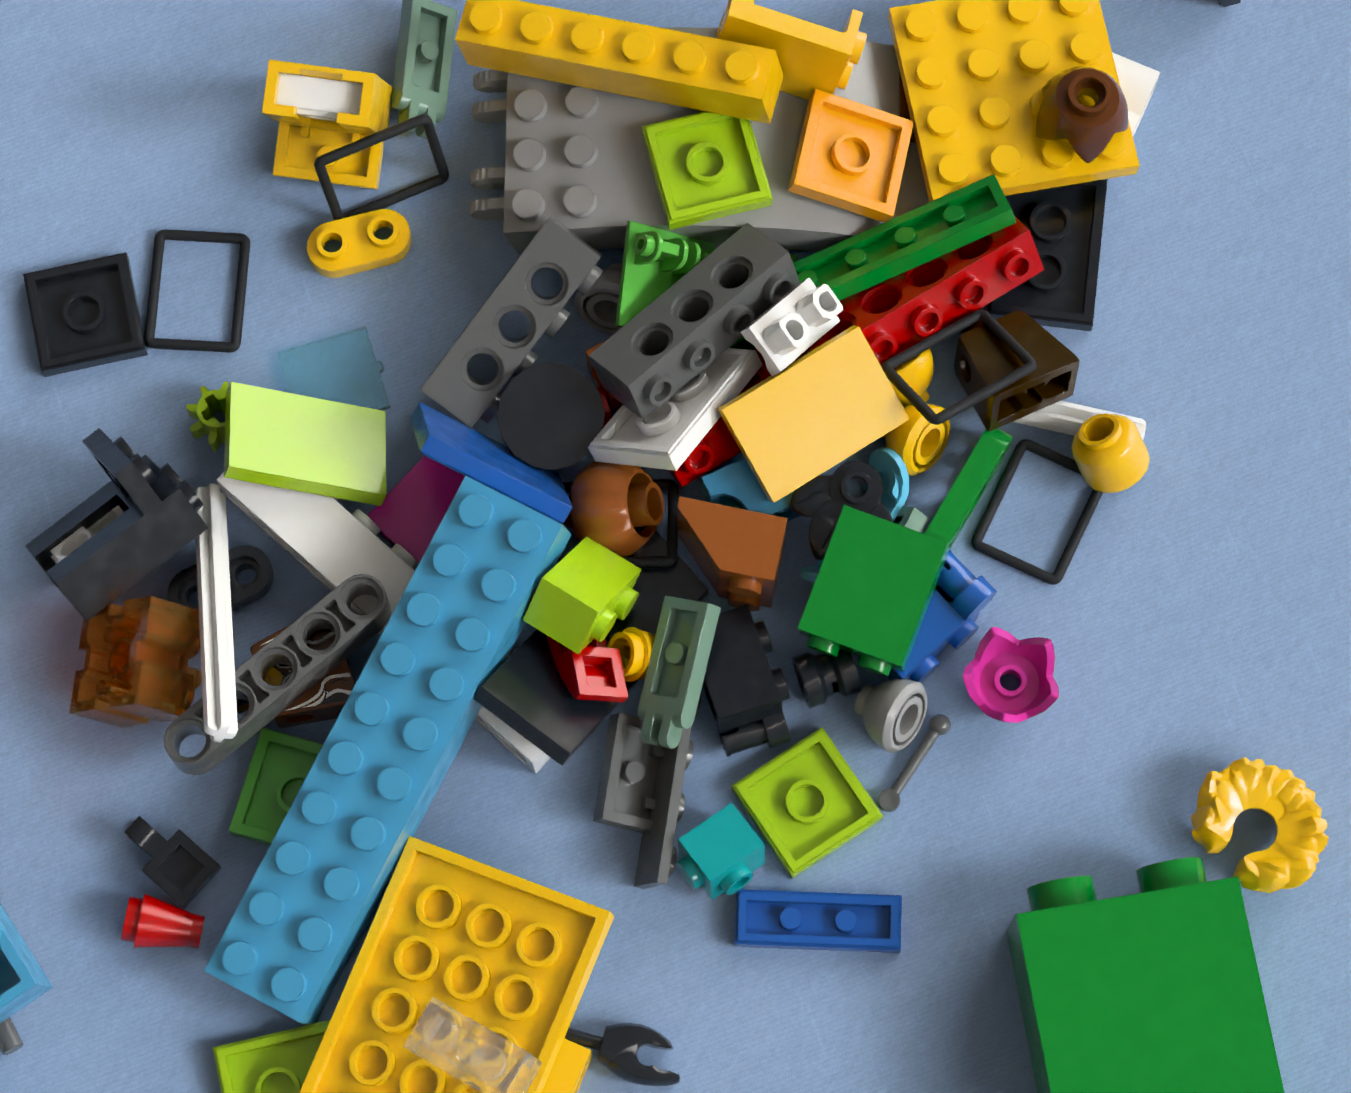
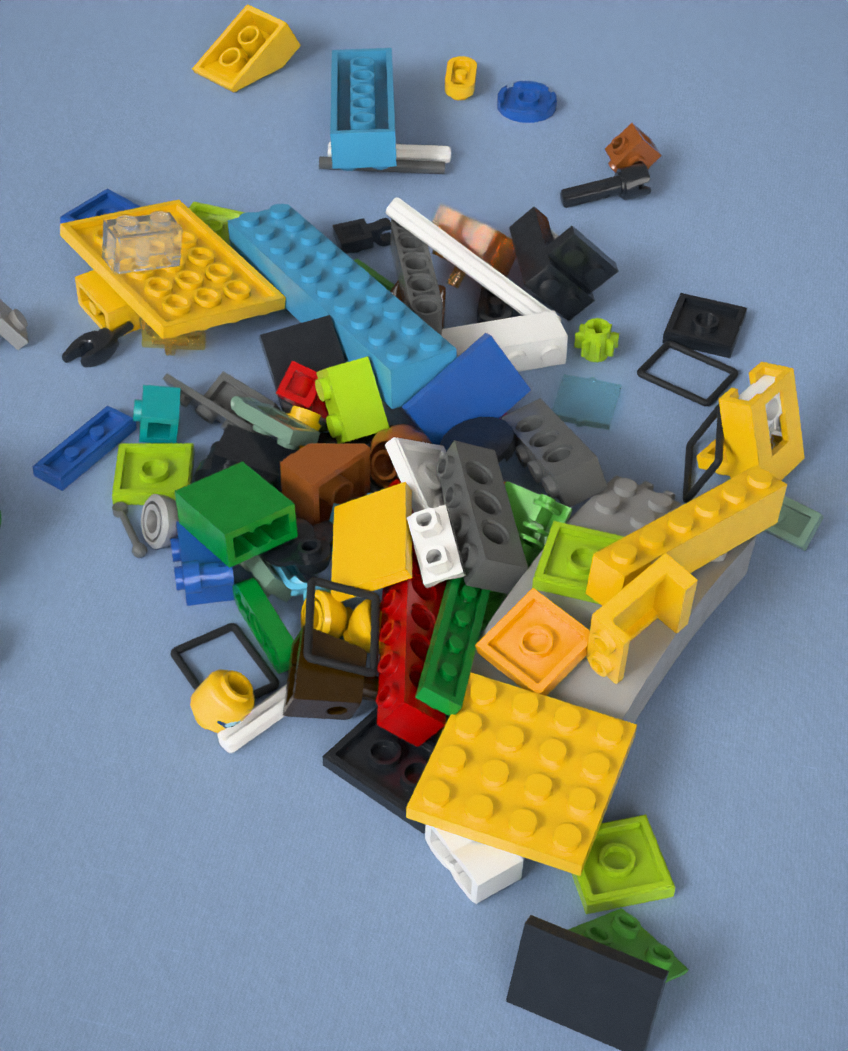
camera: 120 degrees right, 30 degrees down
red cone [121,893,205,949] -> none
tile [224,382,387,506] -> none
yellow plate [307,209,412,278] -> none
dark pink piece [963,627,1059,723] -> none
reddish brown piece [1036,67,1129,163] -> none

